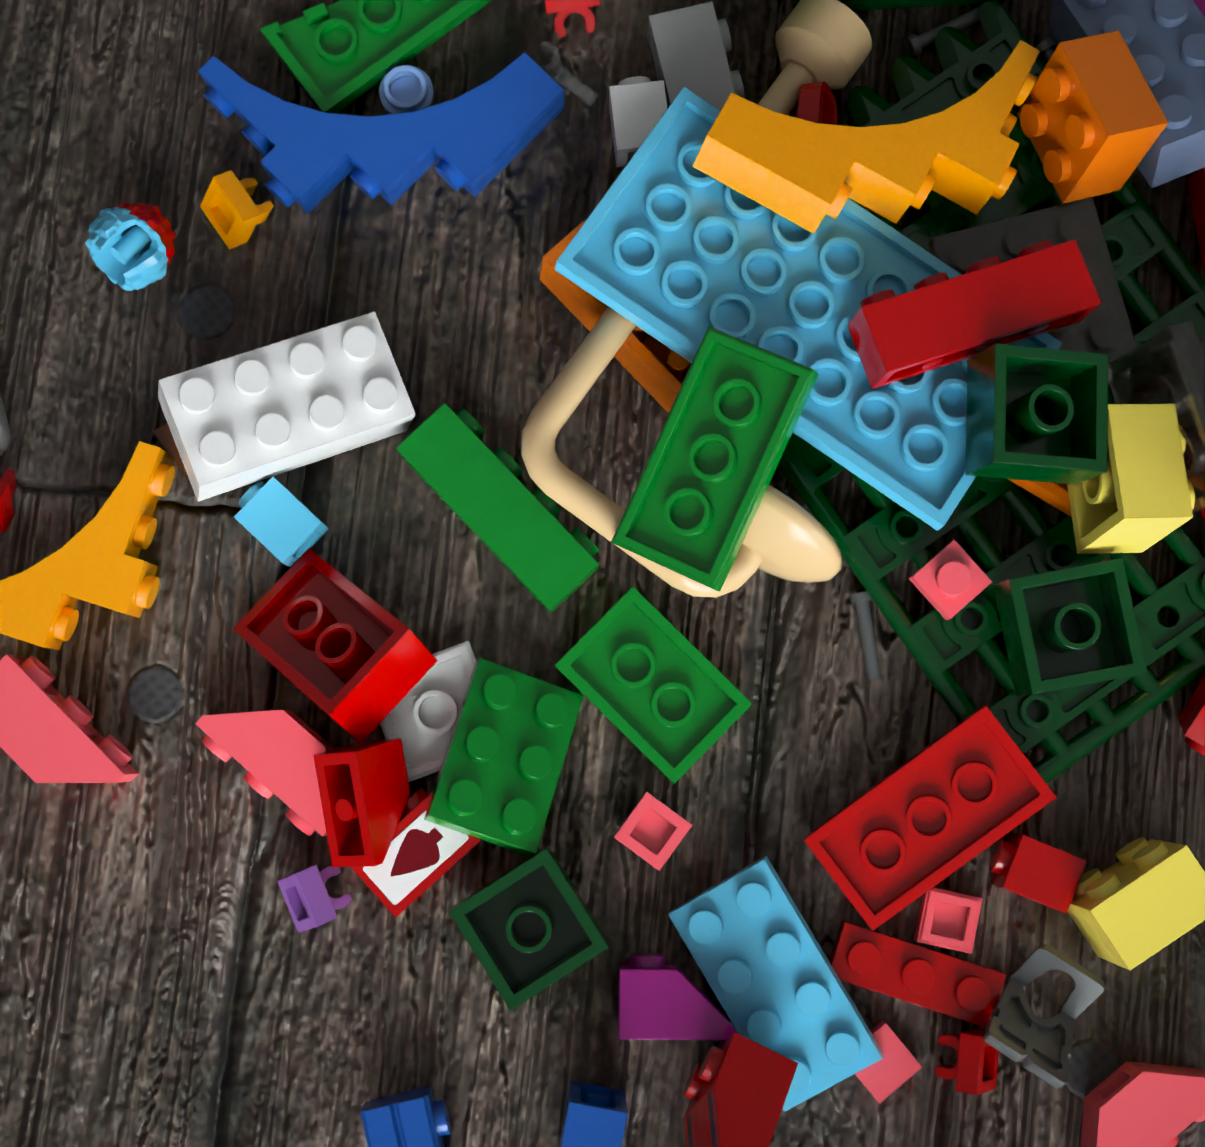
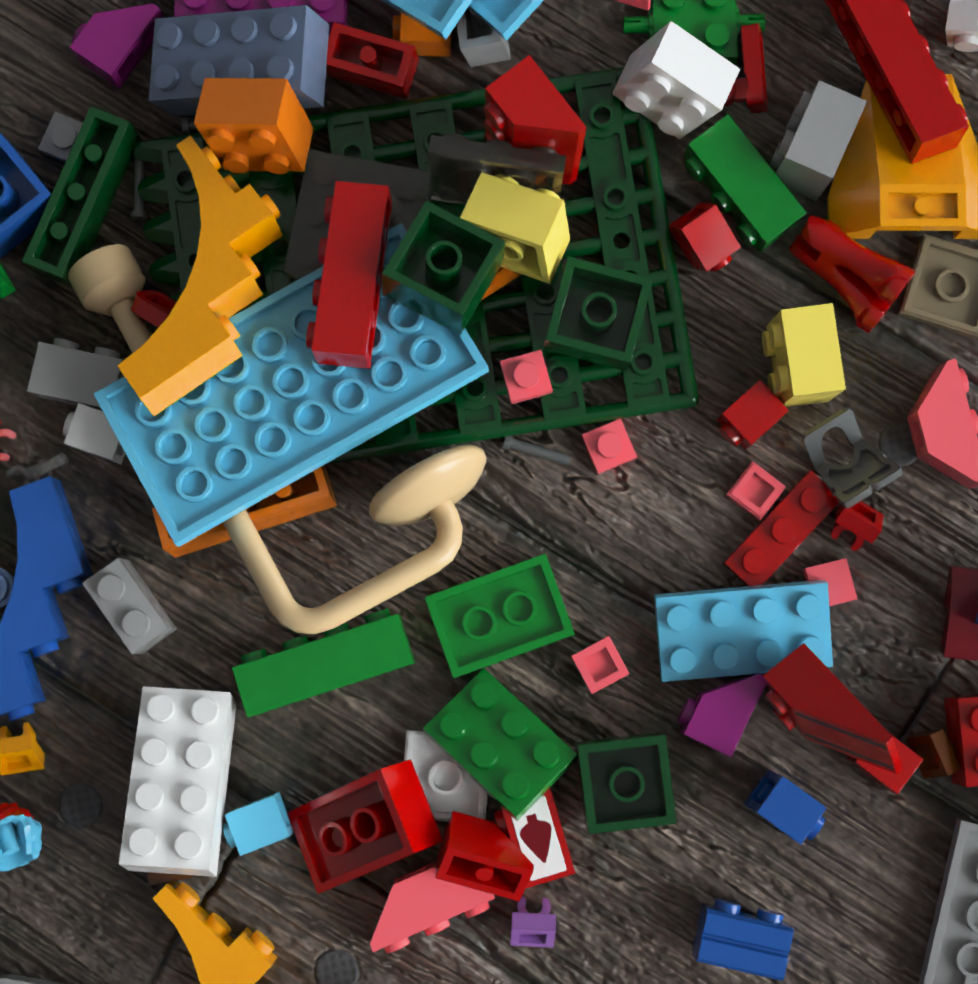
camera: 60 degrees left, 0 degrees up
green tile [611,326,819,592] -> none
red plate [804,704,1057,931] -> none
none -> light grey brick [82,558,177,654]
none -> coral plate [581,419,637,475]

